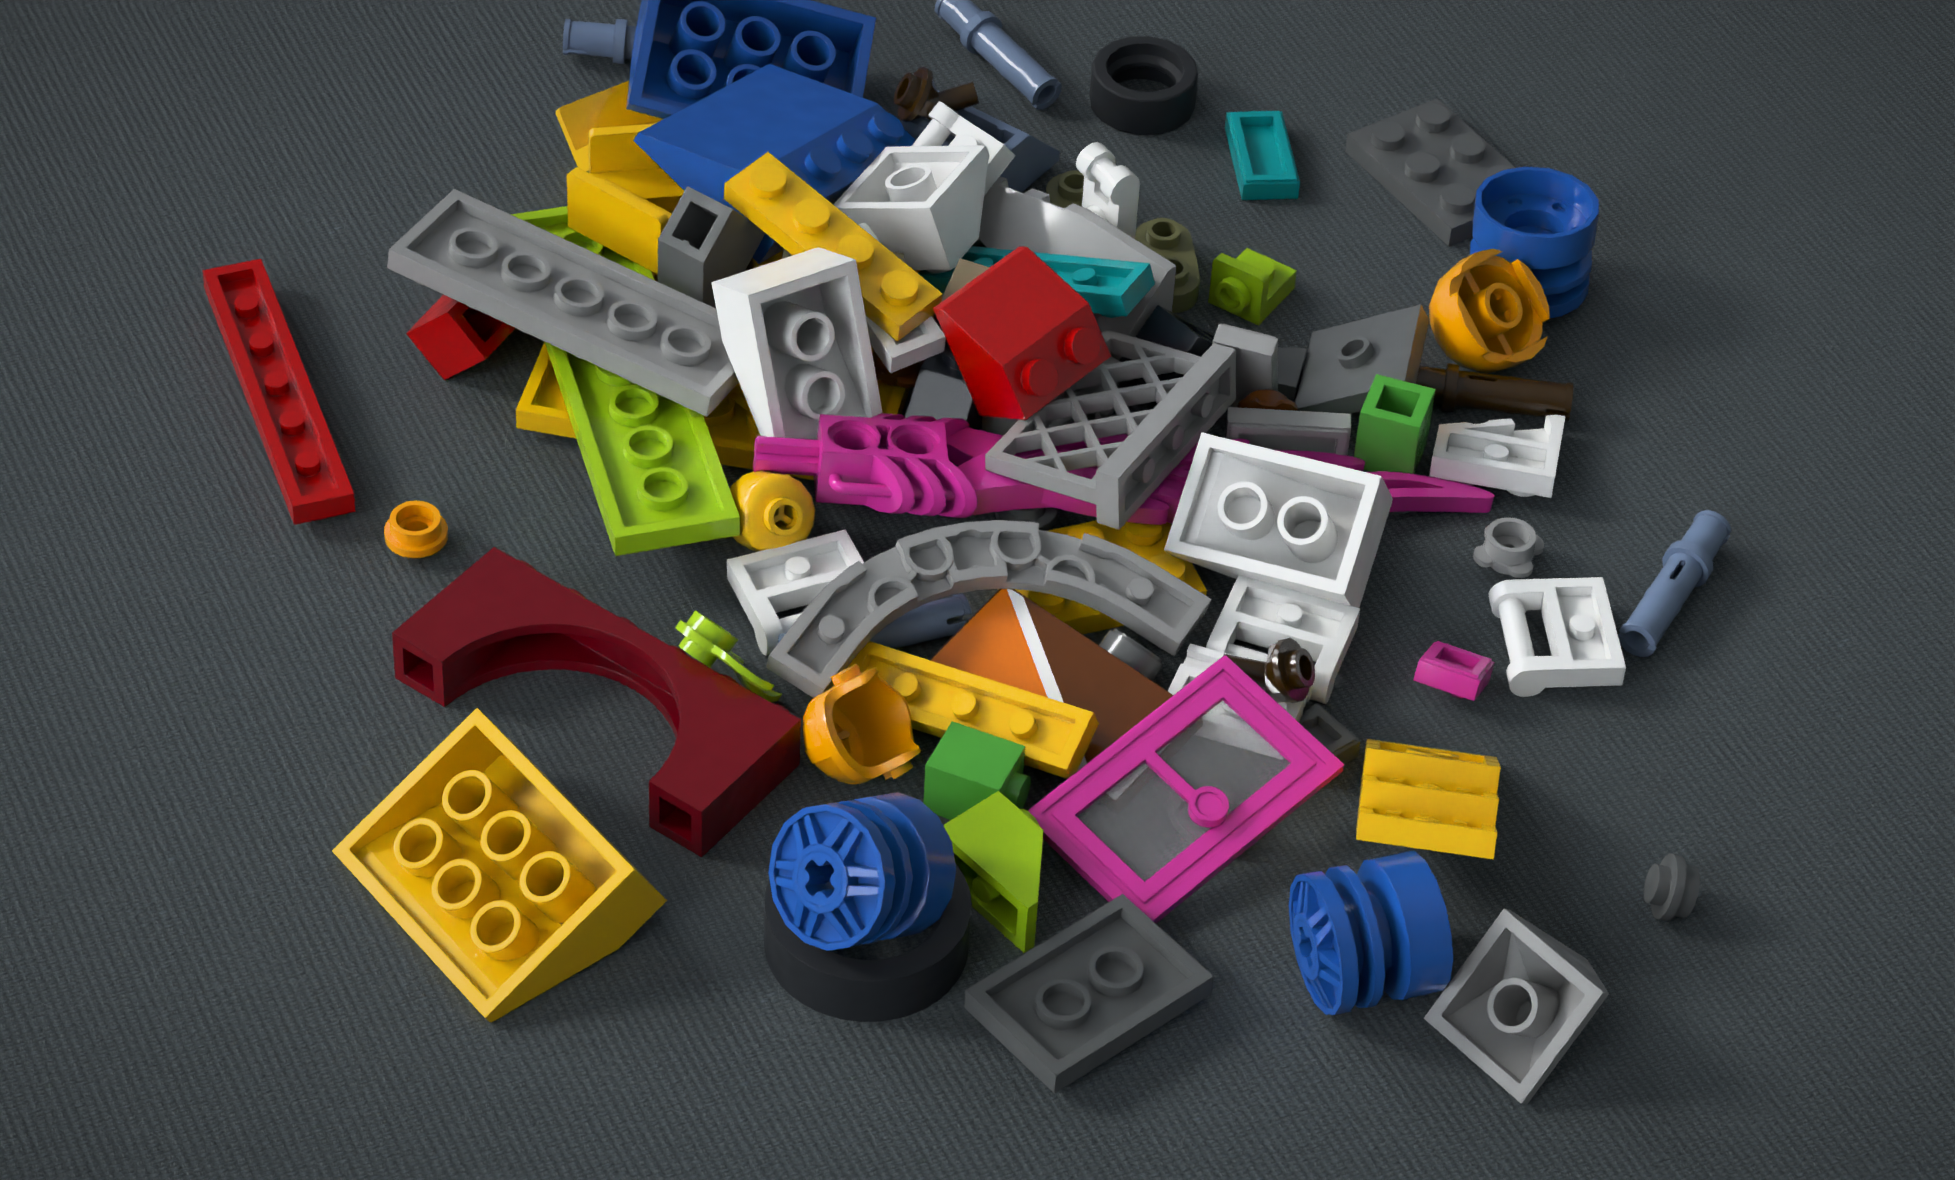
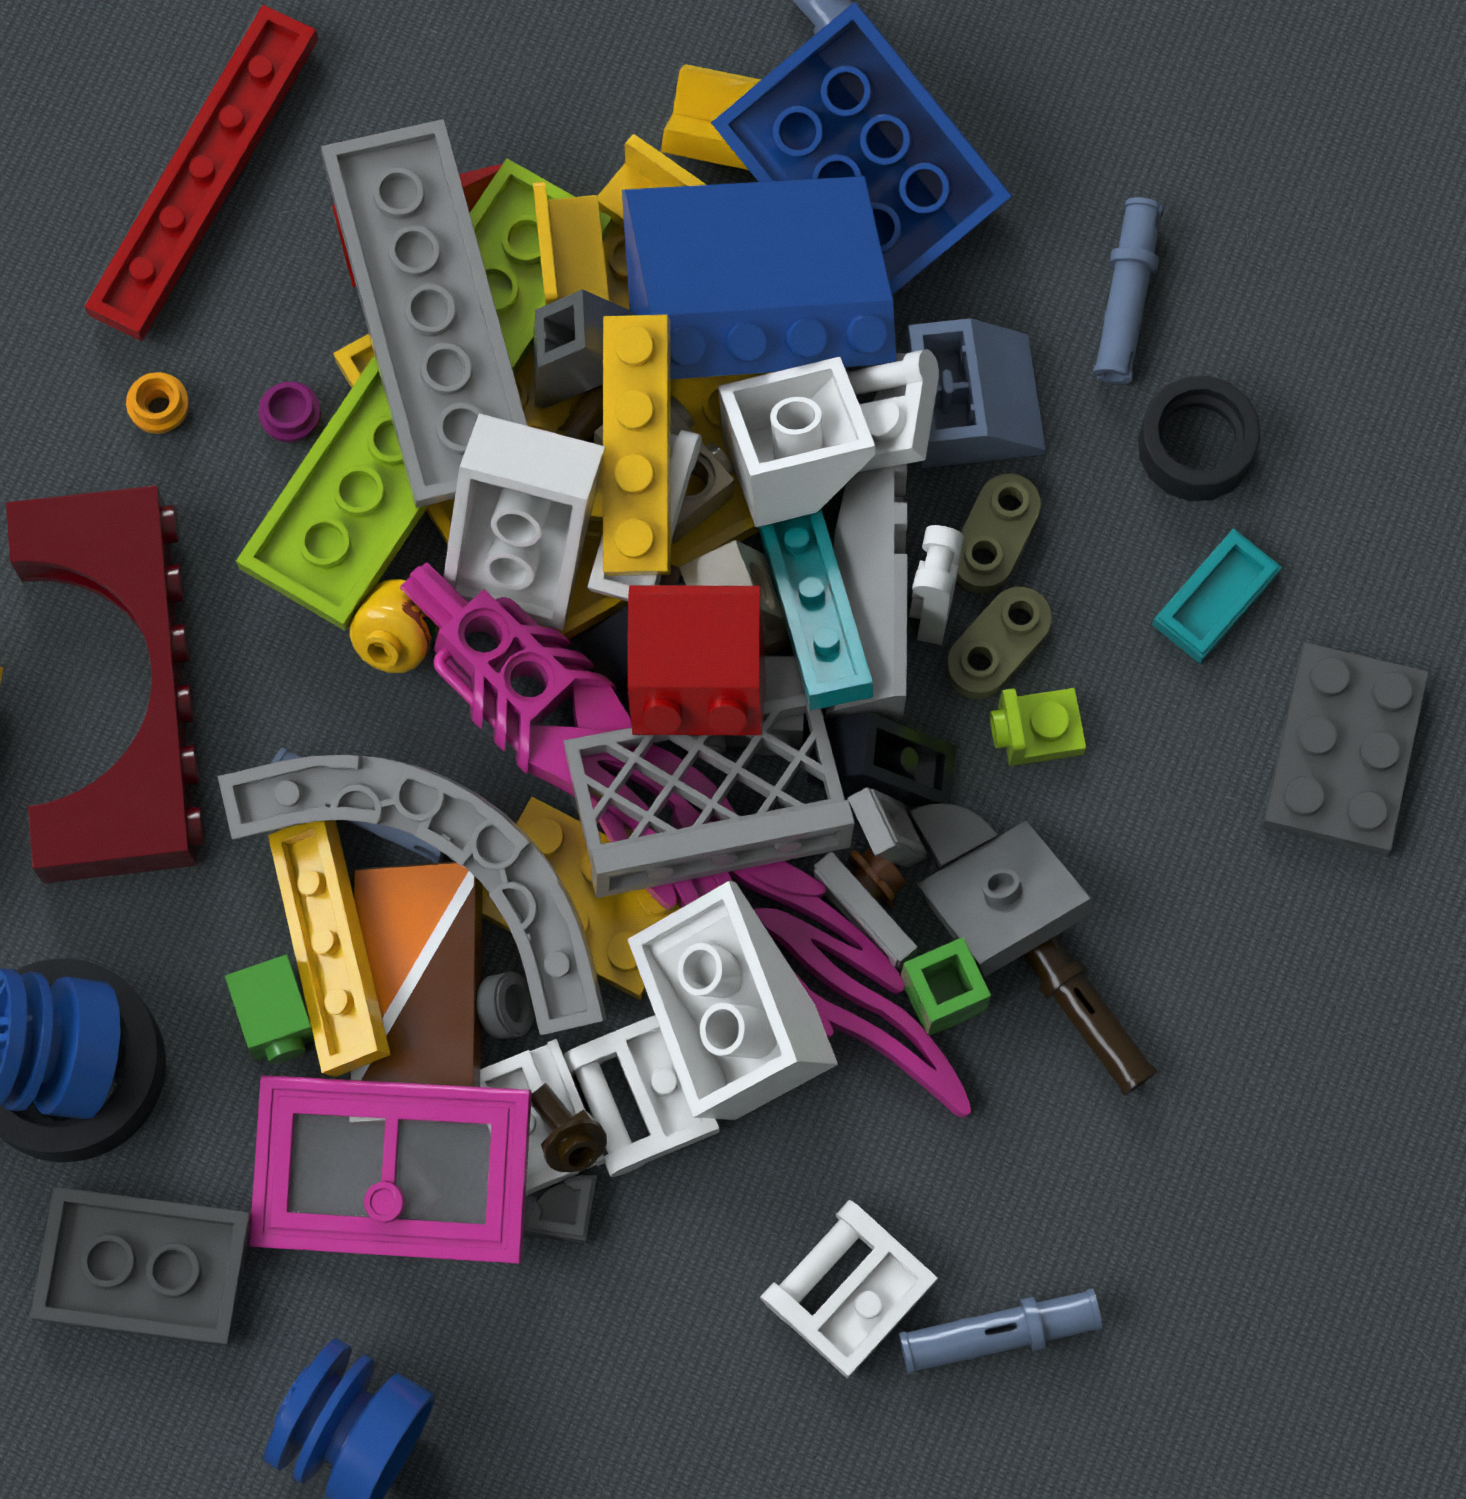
camera: 50 degrees right, 30 degrees up
lime plate [675,610,782,703] -> none
white plate [727,529,864,656] -> none
light orange cap [803,664,921,785] -> none
dark brown plate [894,67,979,122] -> none
lime slope [943,791,1043,953] -> none
yellow slope [1356,739,1501,860] -> none
dark pink tile [1413,641,1495,701] -> none
light orange cylinder [1429,249,1550,373] -> none
white wing [1429,415,1565,498] -> none
blue wheel [1470,167,1599,318] -> none
light grey plate [1473,517,1544,578] -> none
none -> magenta plate [258,381,321,443]

